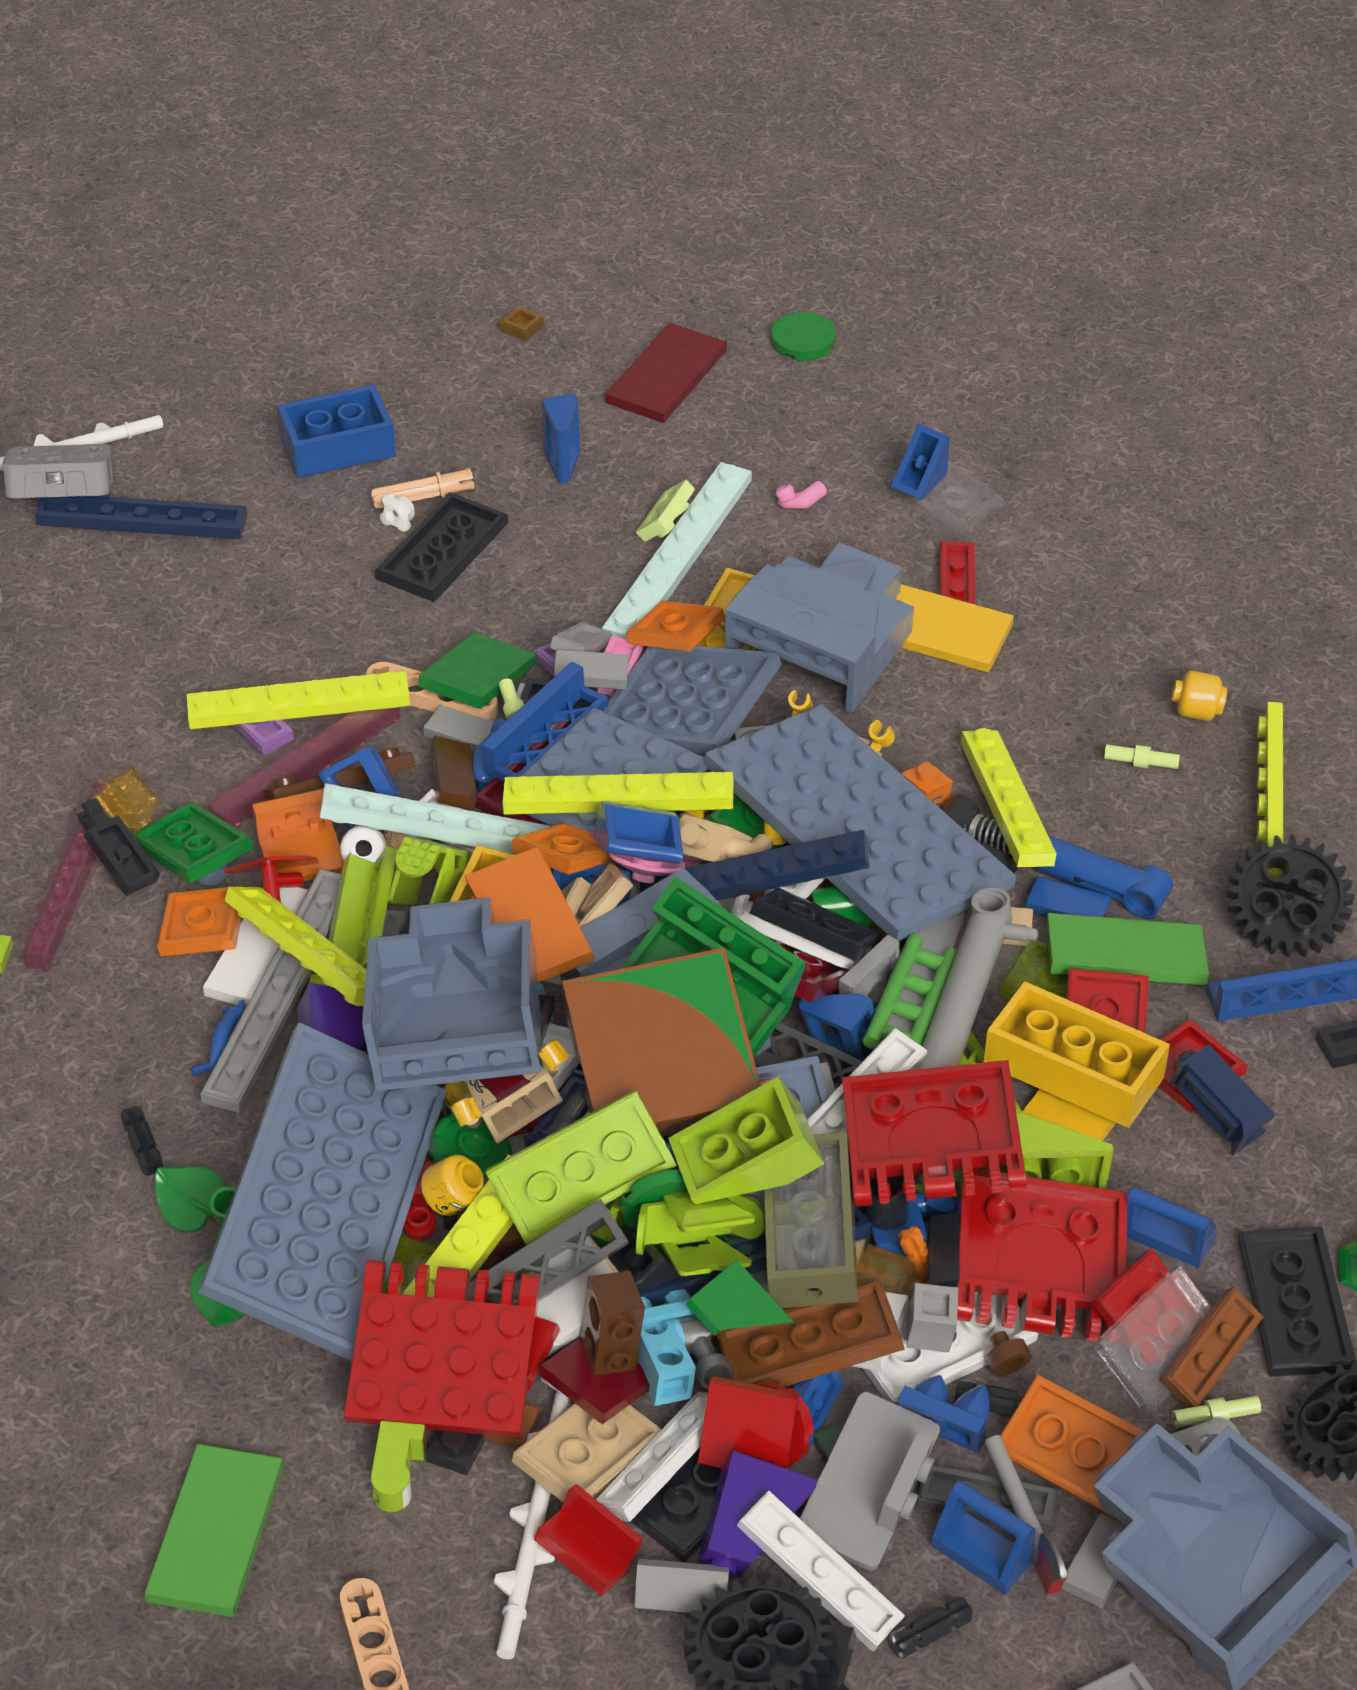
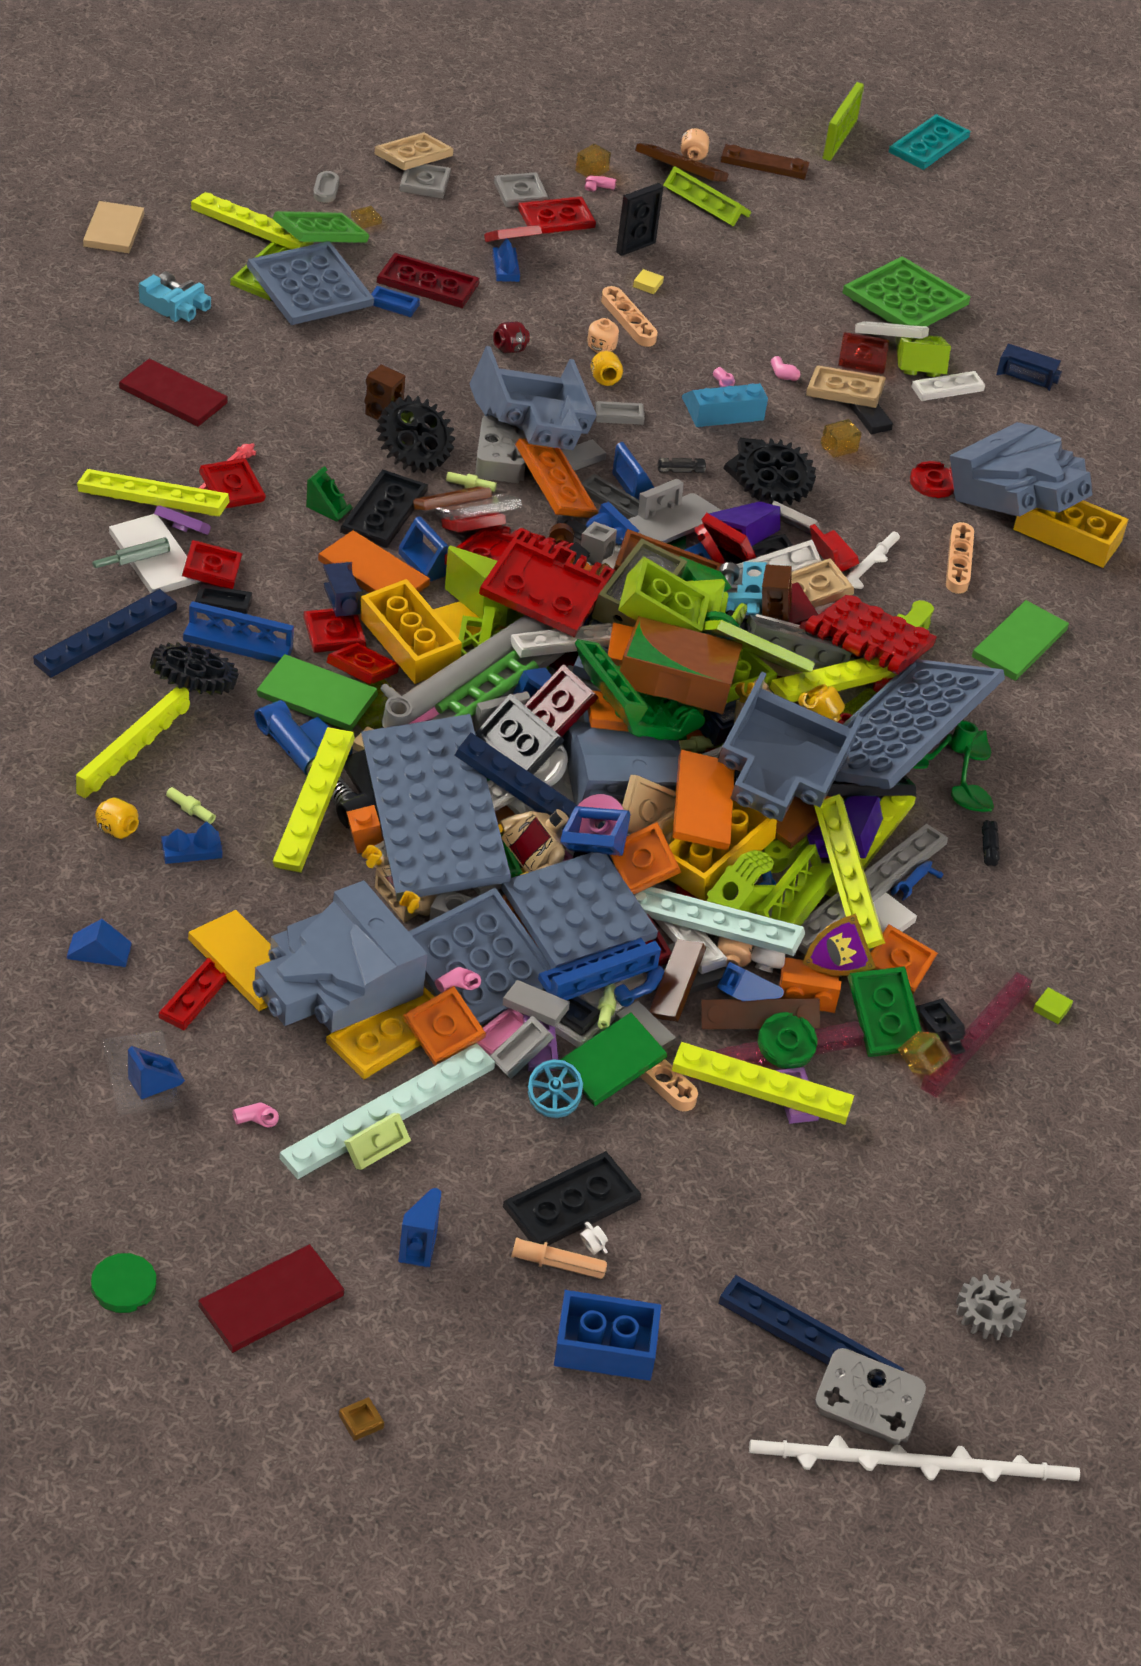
camera: 160 degrees left, 0 degrees up
neon yellow plate [503,772,734,814] -> none
white tile [737,1491,905,1651] -> none
piece [985,1435,1068,1594] -> none
none -> blue slope [67,919,132,967]
none -> blue tile [161,822,223,864]
none -> orange tile [318,530,430,593]
none -> bright pink arm [435,967,481,992]
none -> medium azure wheel [528,1059,583,1118]
none -> green tile [758,1012,818,1069]

